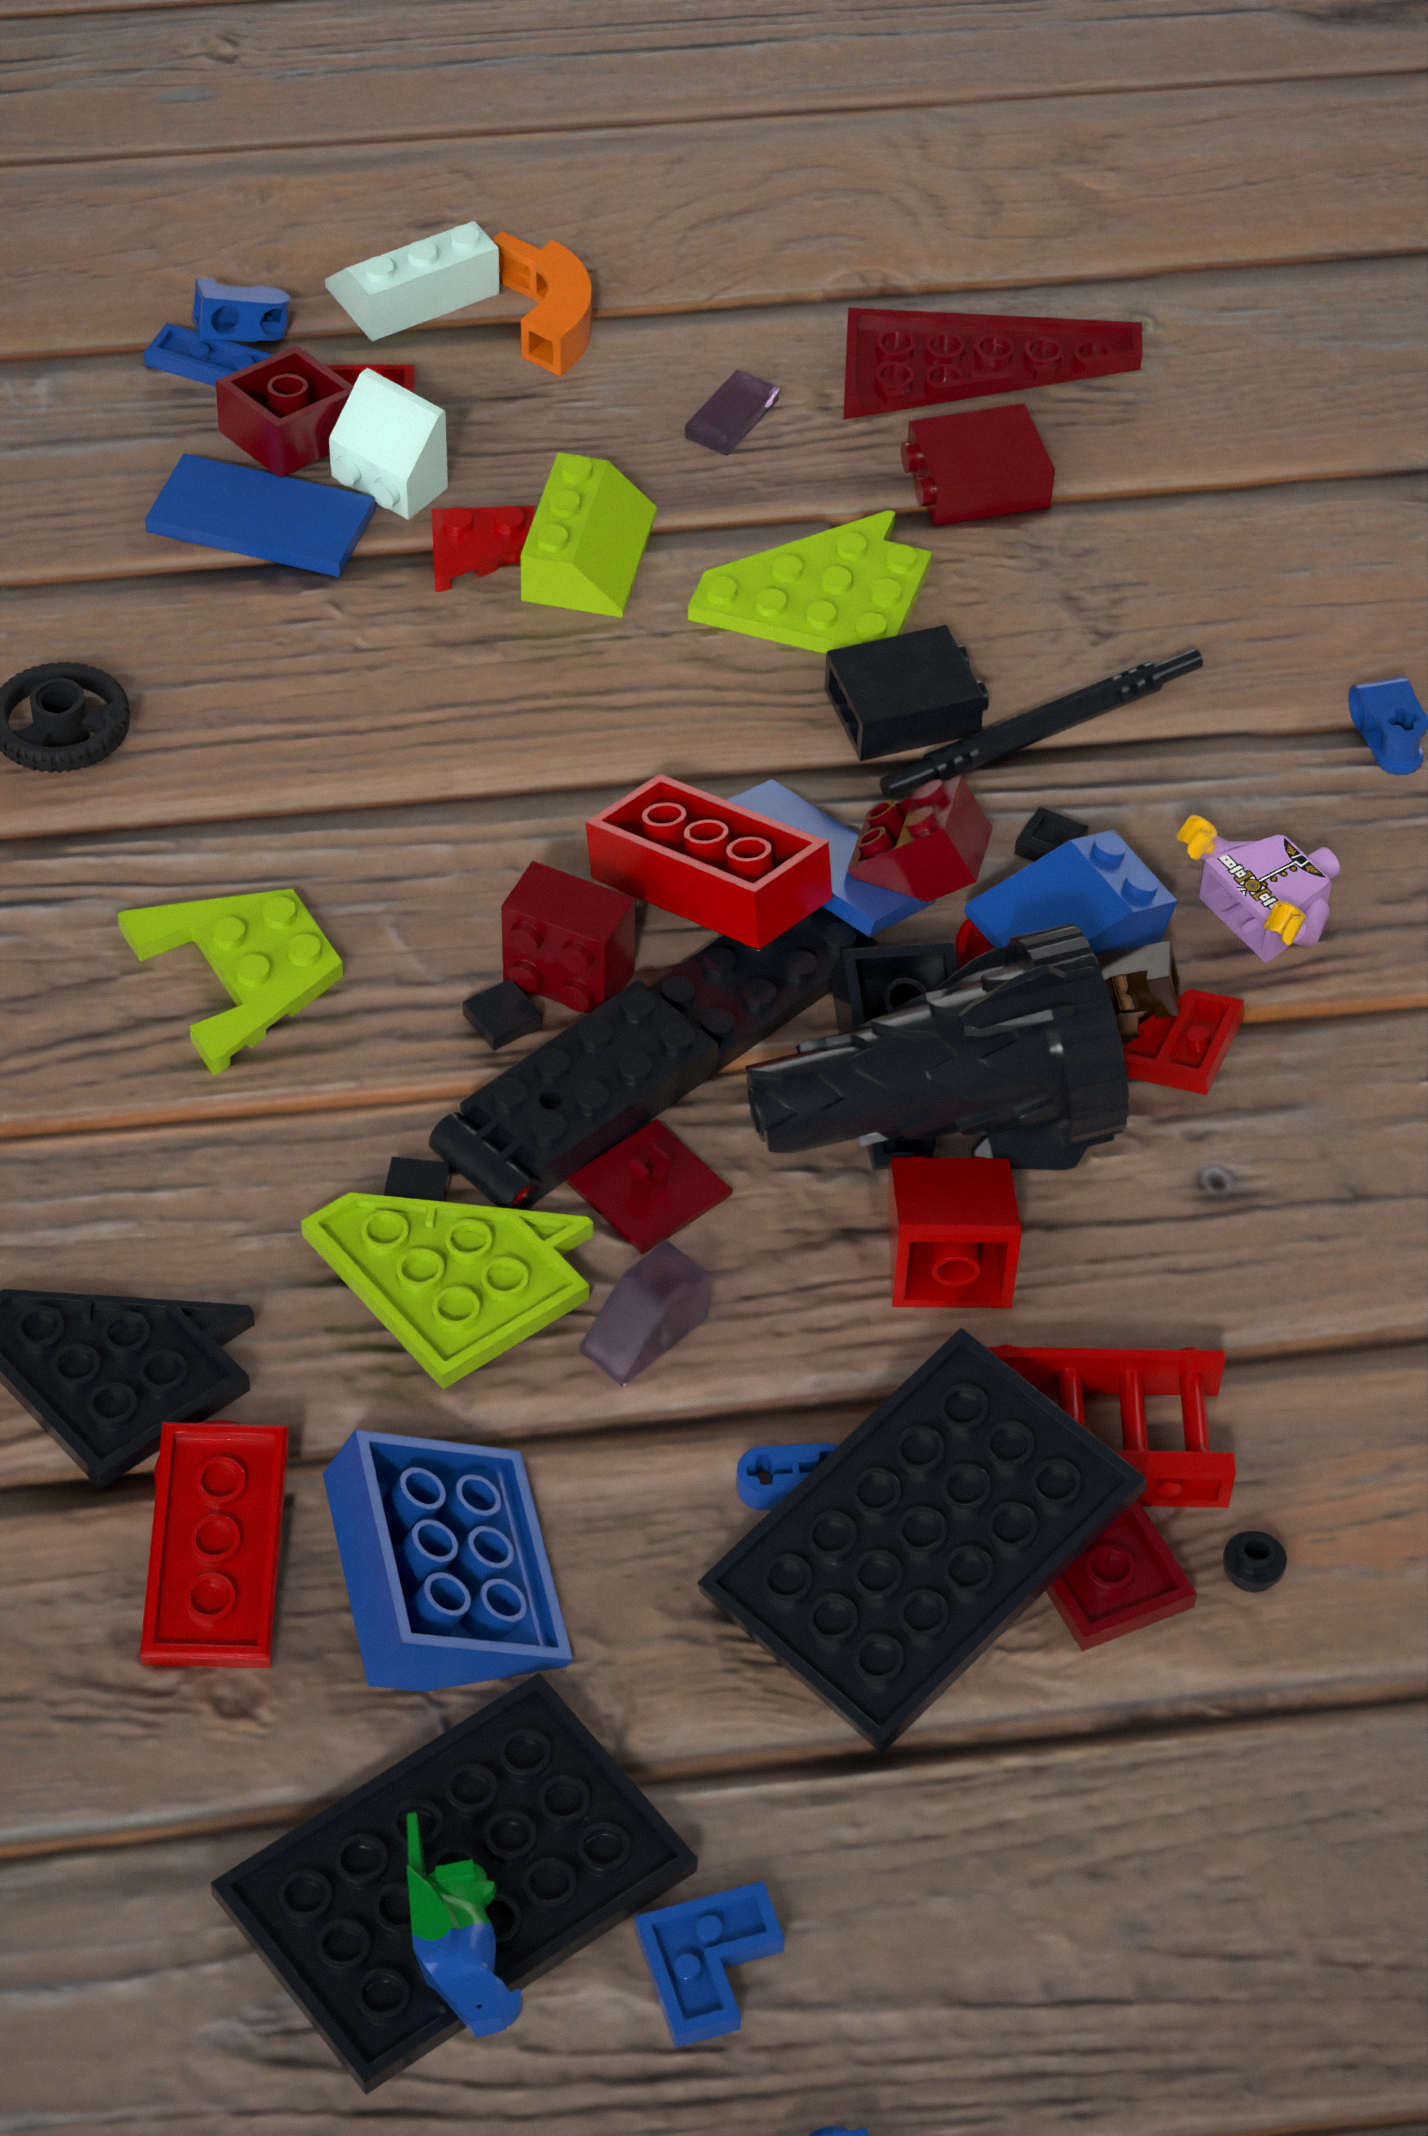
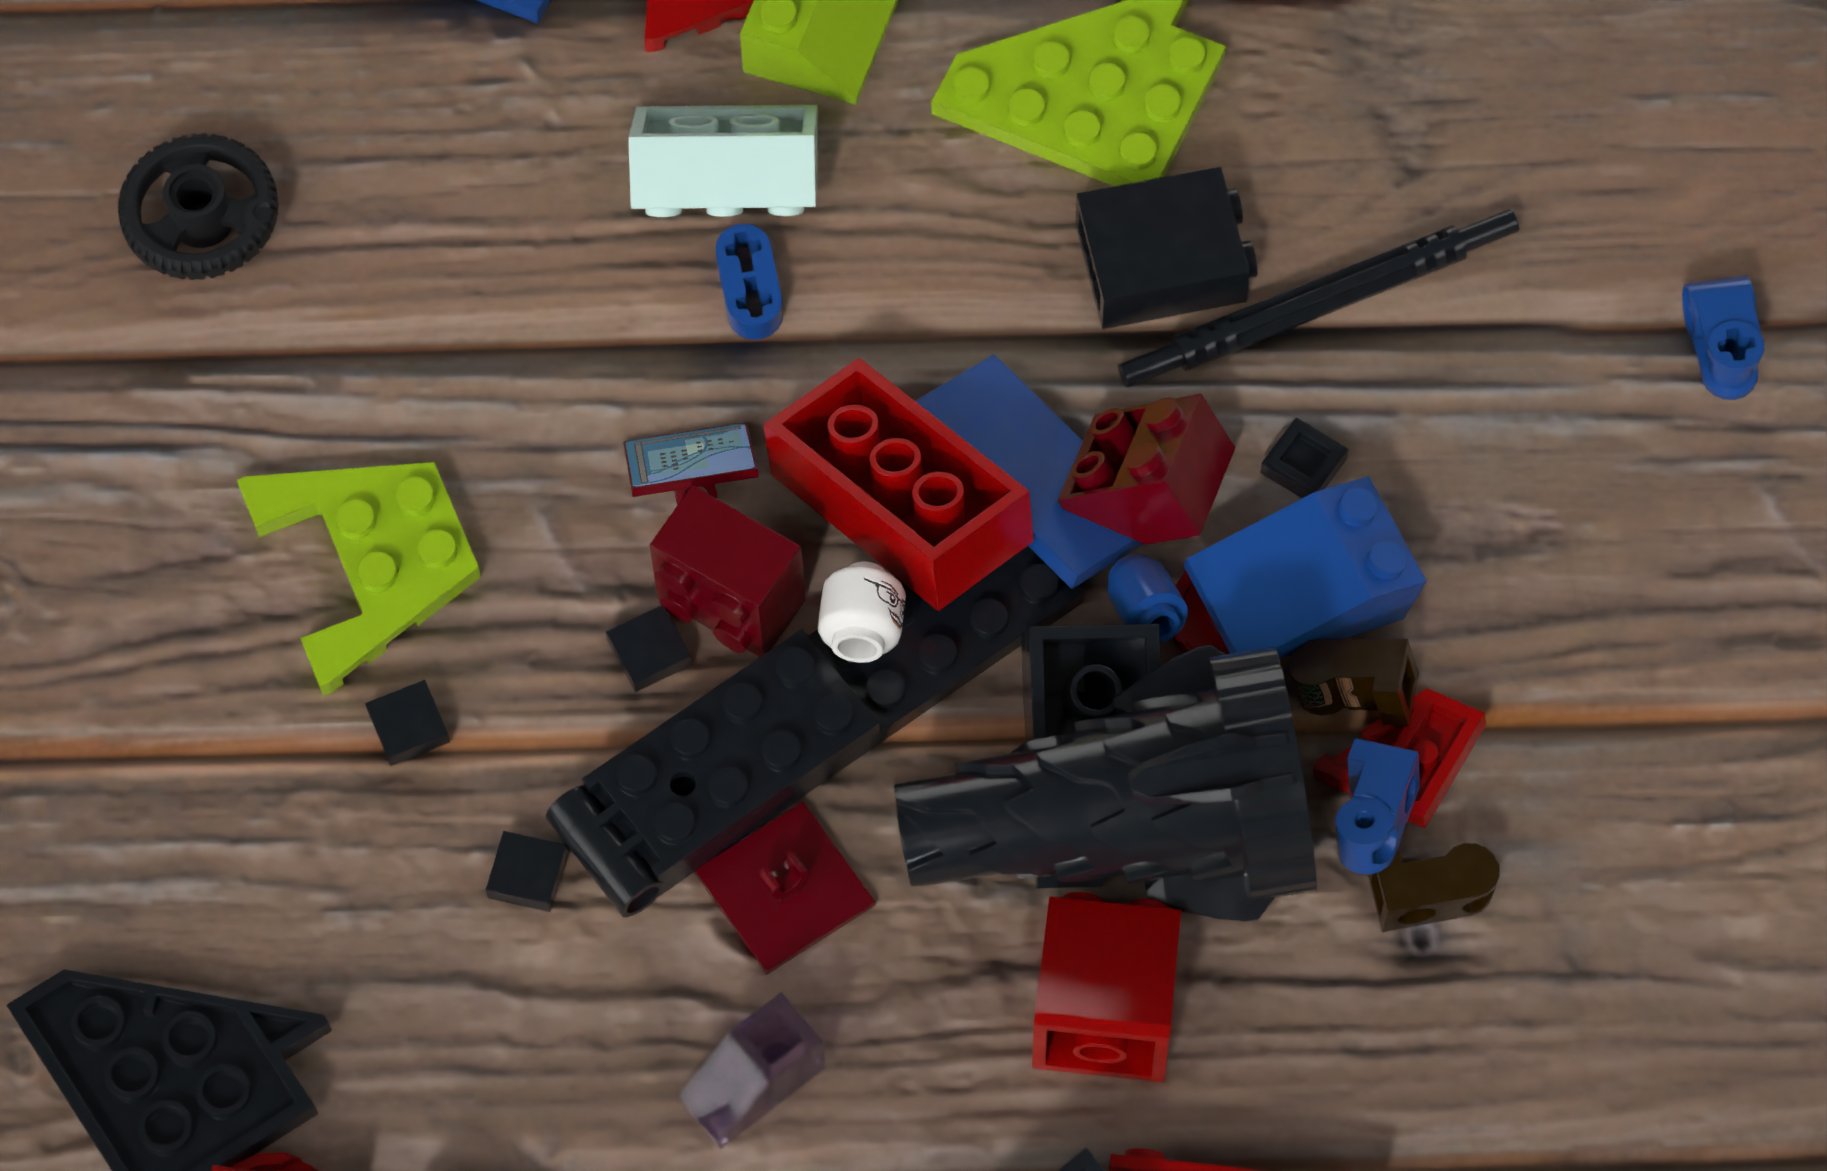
camera: 10 degrees right, 15 degrees up
lime wing [301,1192,593,1390] -> none
lavender torso [1176,815,1340,963] -> none
none -> black tile [365,680,450,766]
none -> piece [623,422,759,505]
none -> light aqua slope [628,105,818,217]
none -> blue beam [716,224,783,340]
none -> white head [818,562,906,663]
none -> blue brick [1107,554,1188,643]
none -> blue leg [1335,738,1420,875]
none -> dark brown leg [1368,843,1500,932]

